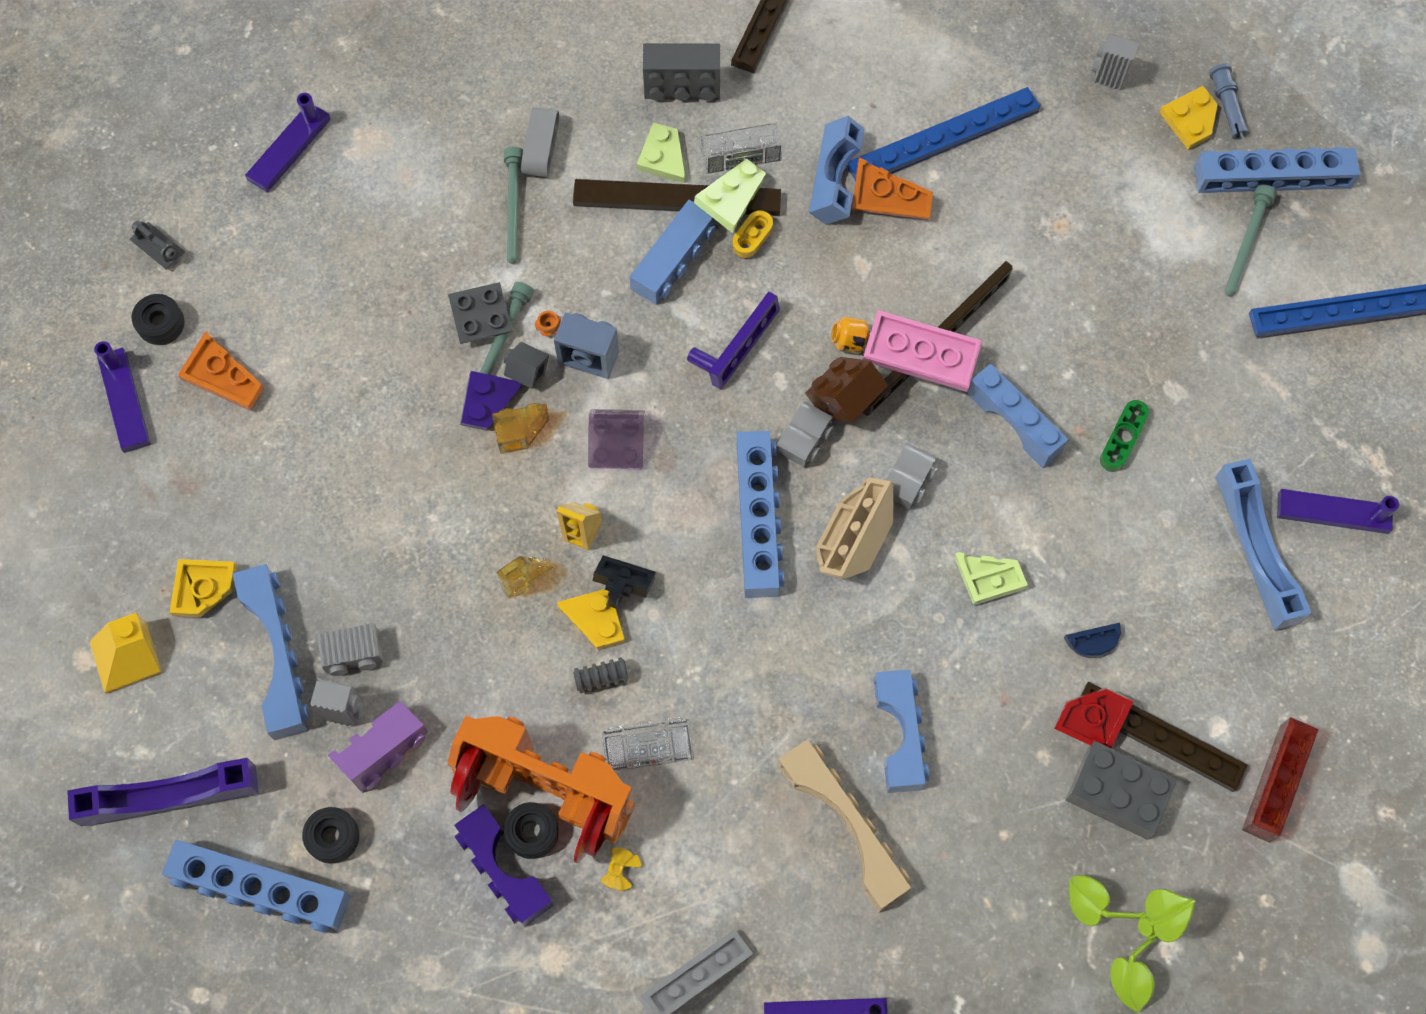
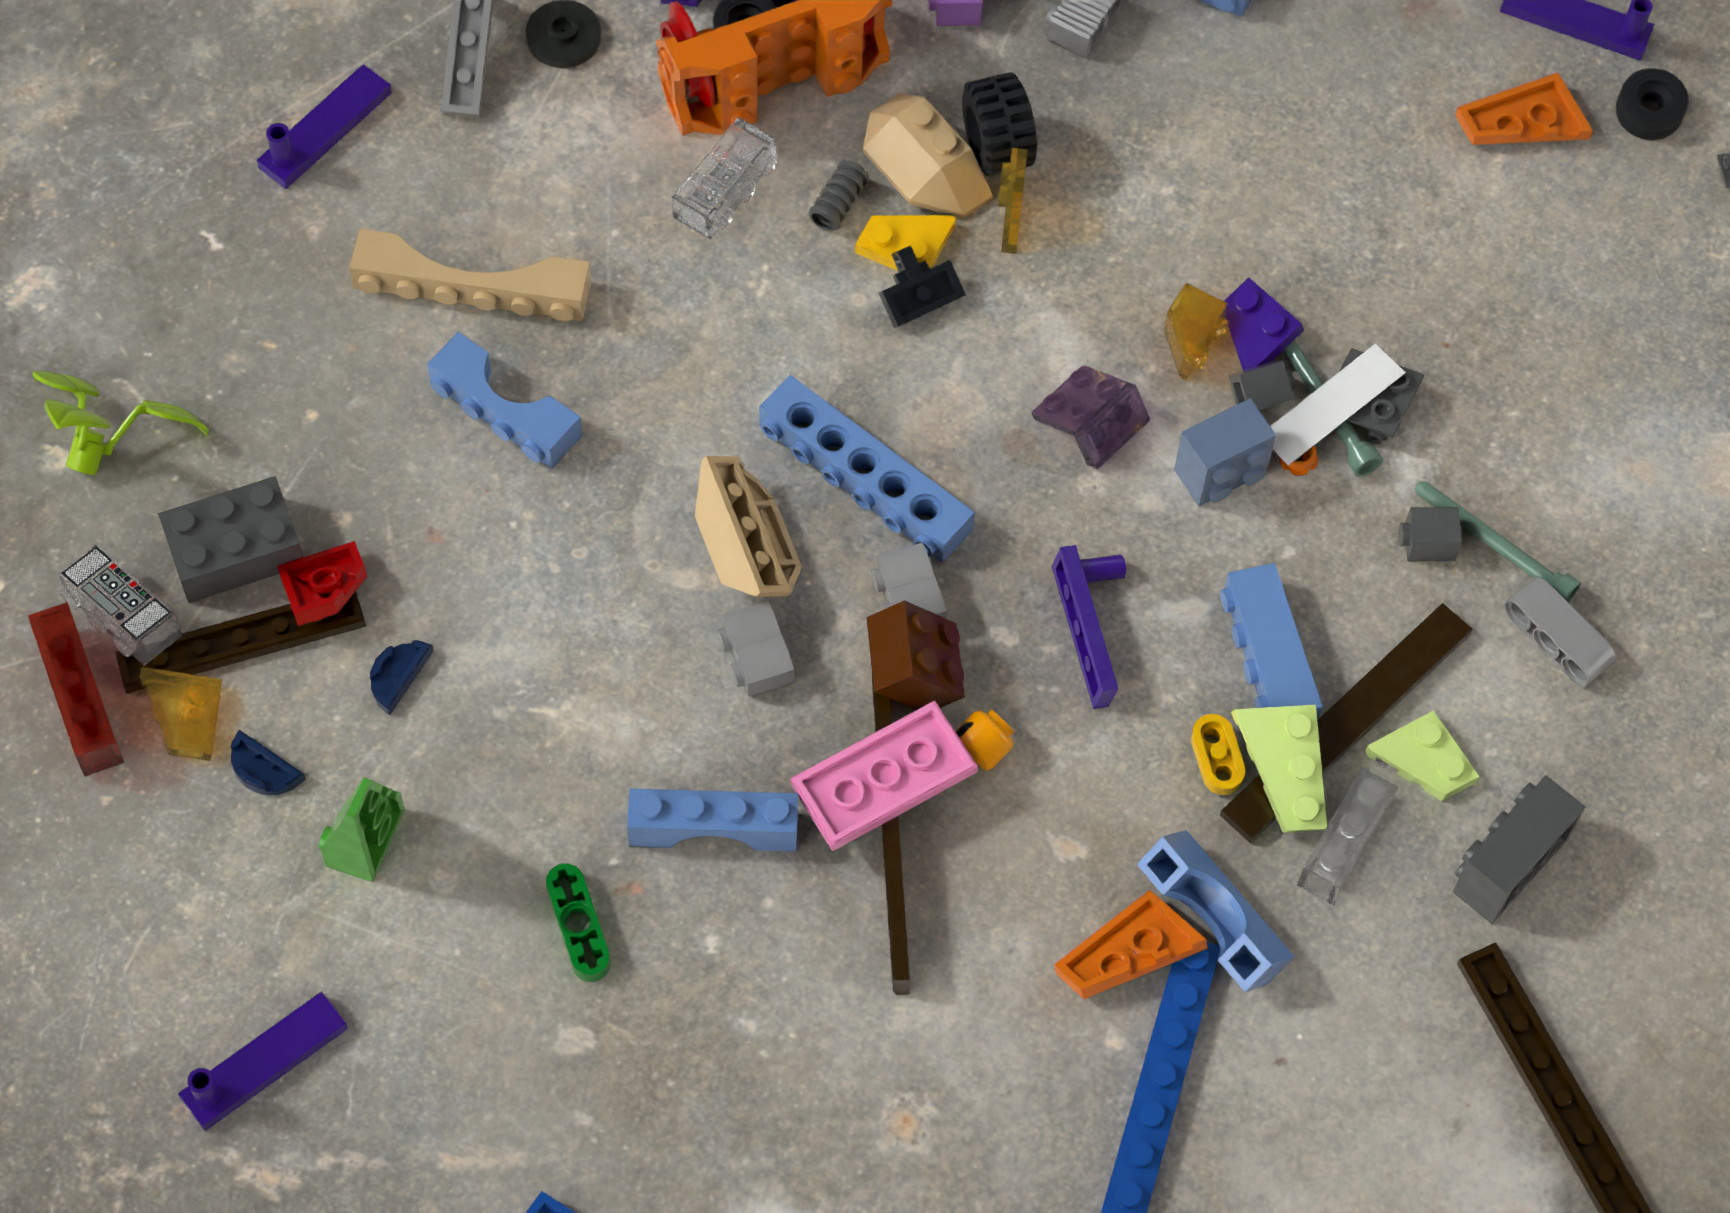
camera: 130 degrees right, 5 degrees down
yellow slope [557,502,602,551] -> none
yellow piece [600,847,642,891] -> none
yellowish green wing [954,552,1028,606] -> none
medium blue arch [1215,459,1312,631] -> none
none -> brick [58,544,182,665]
none -> clear yellow wing [140,667,222,761]
none -> dark blue tile [231,730,306,795]
none -> bright green wedge [319,777,405,883]
none -> pearl dark grey piece [526,0,601,68]
none -> tan wedge [863,93,993,219]
none -> black tyre [962,72,1037,176]
none -> white sticker [1270,343,1406,465]
none -> dark grey brick [1399,507,1462,561]

